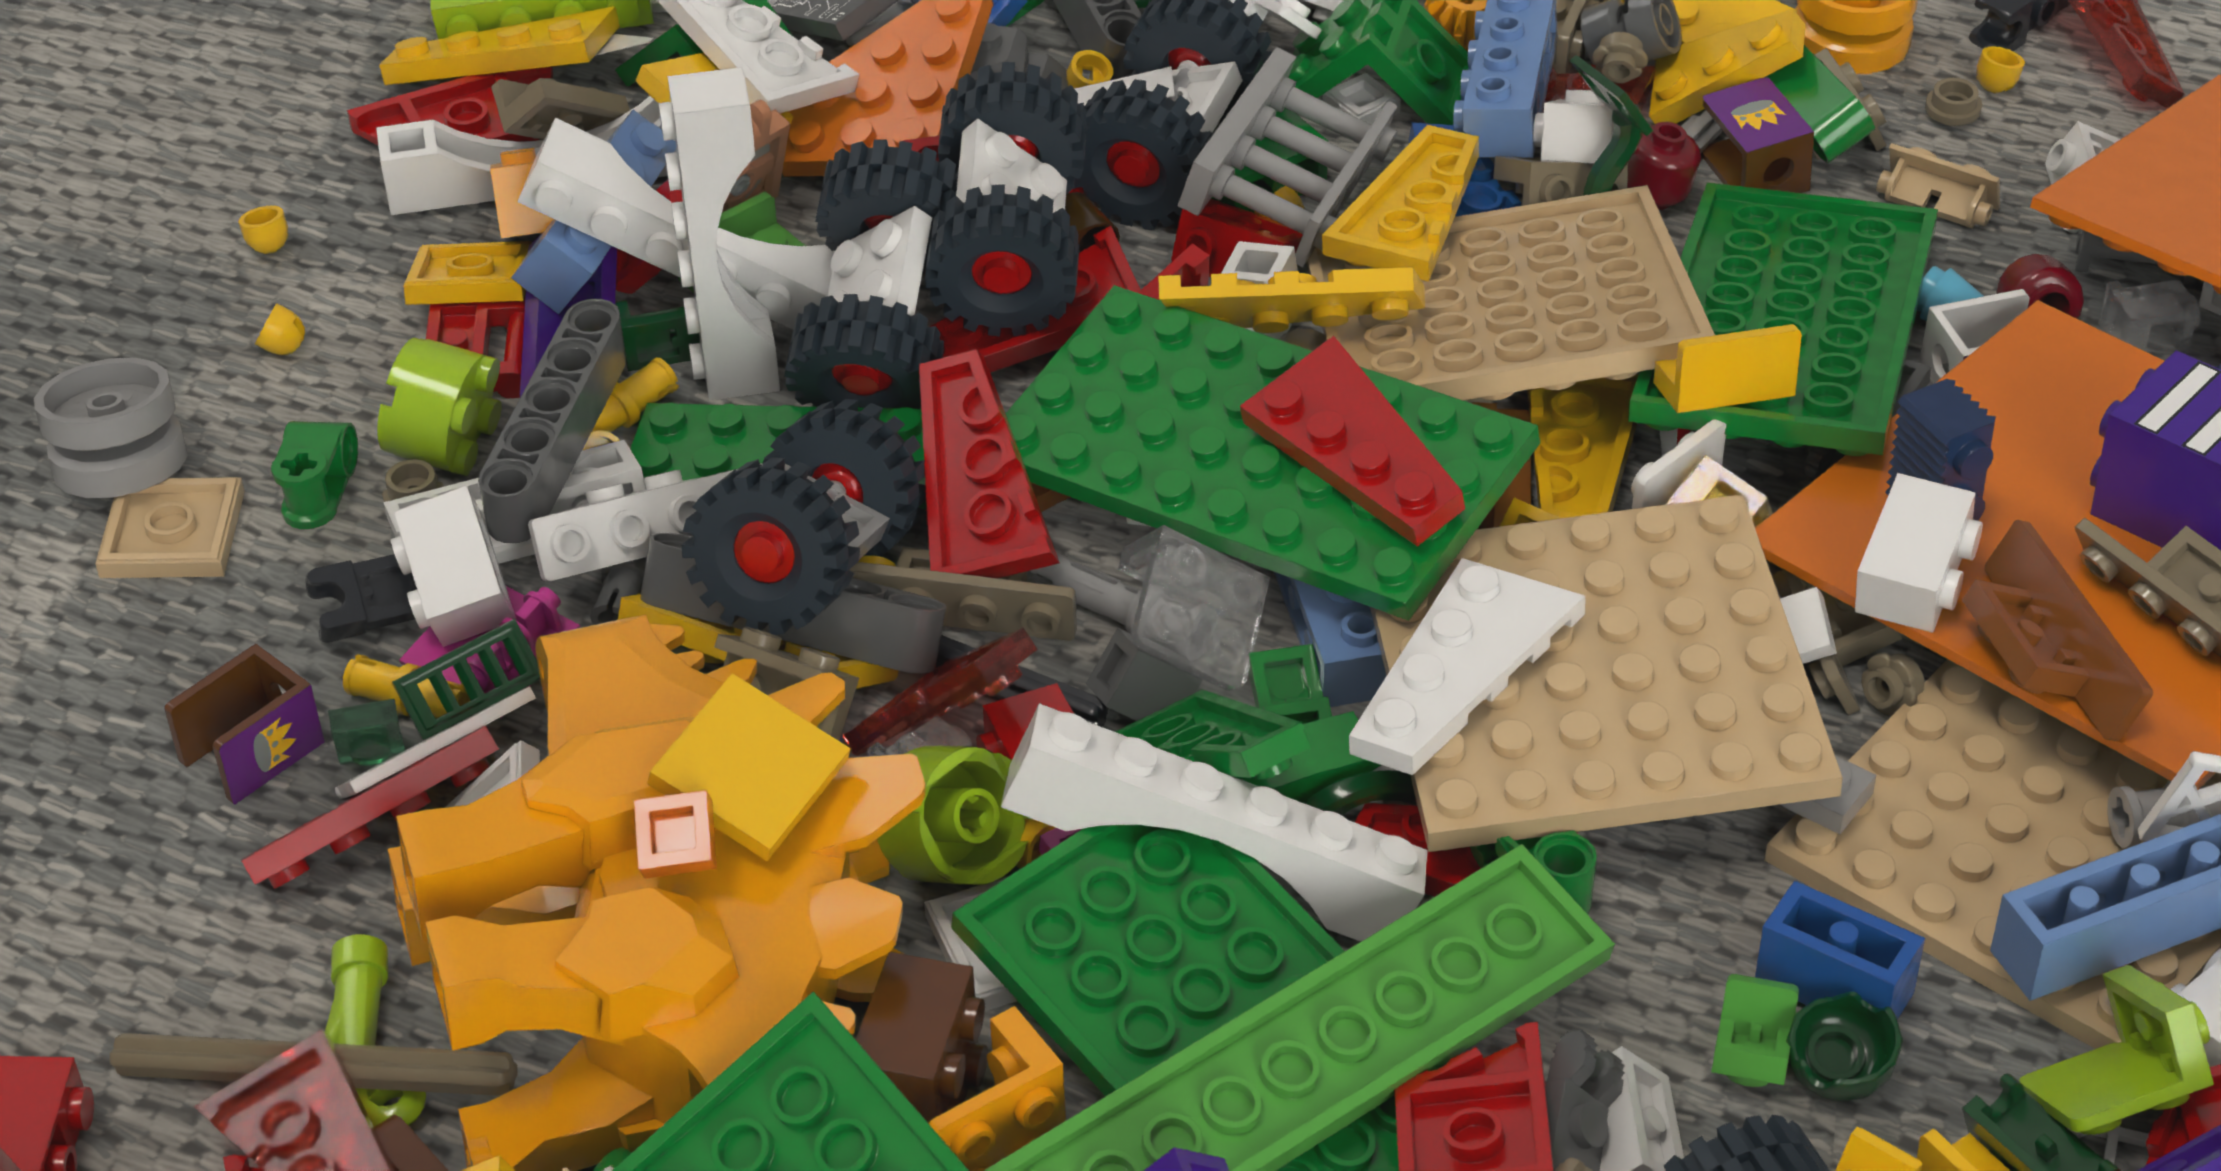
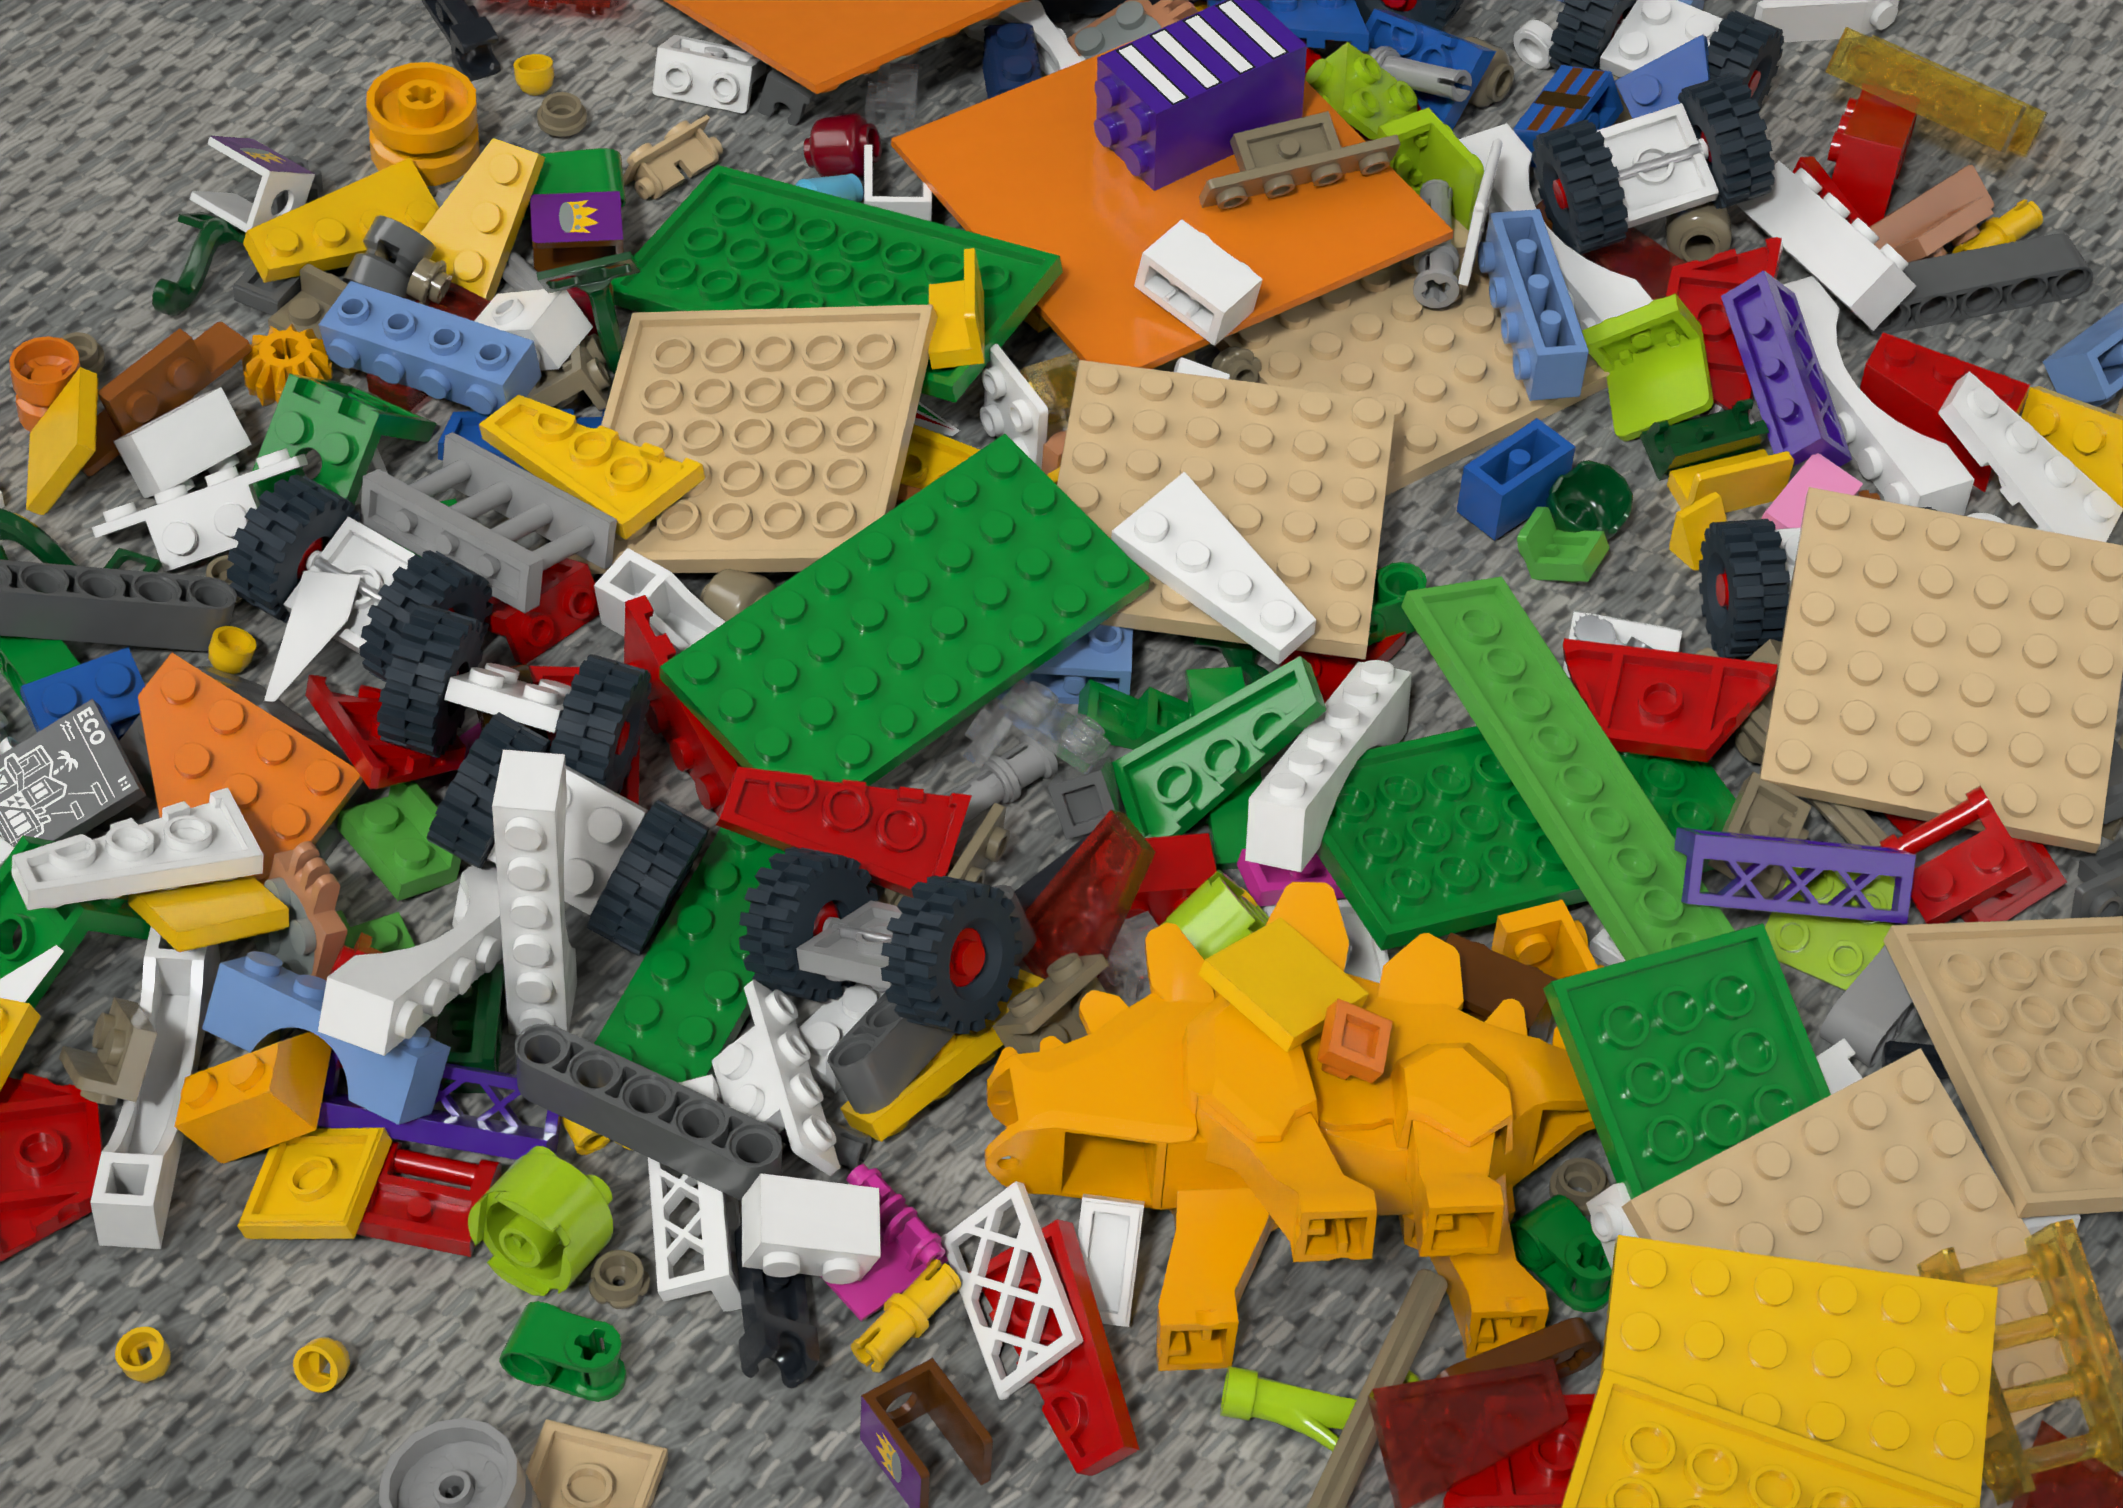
camera: 80 degrees left, 5 degrees up
clear green plate [328,699,405,766] -> none
dark green slope [391,619,541,741] -> none
yellow wing [1158,267,1425,333] -> none
red wing [1240,336,1465,546] -> none
dark blue brick [1885,379,1996,521] -> none
dark orange bracket [1962,520,2153,741] -> none

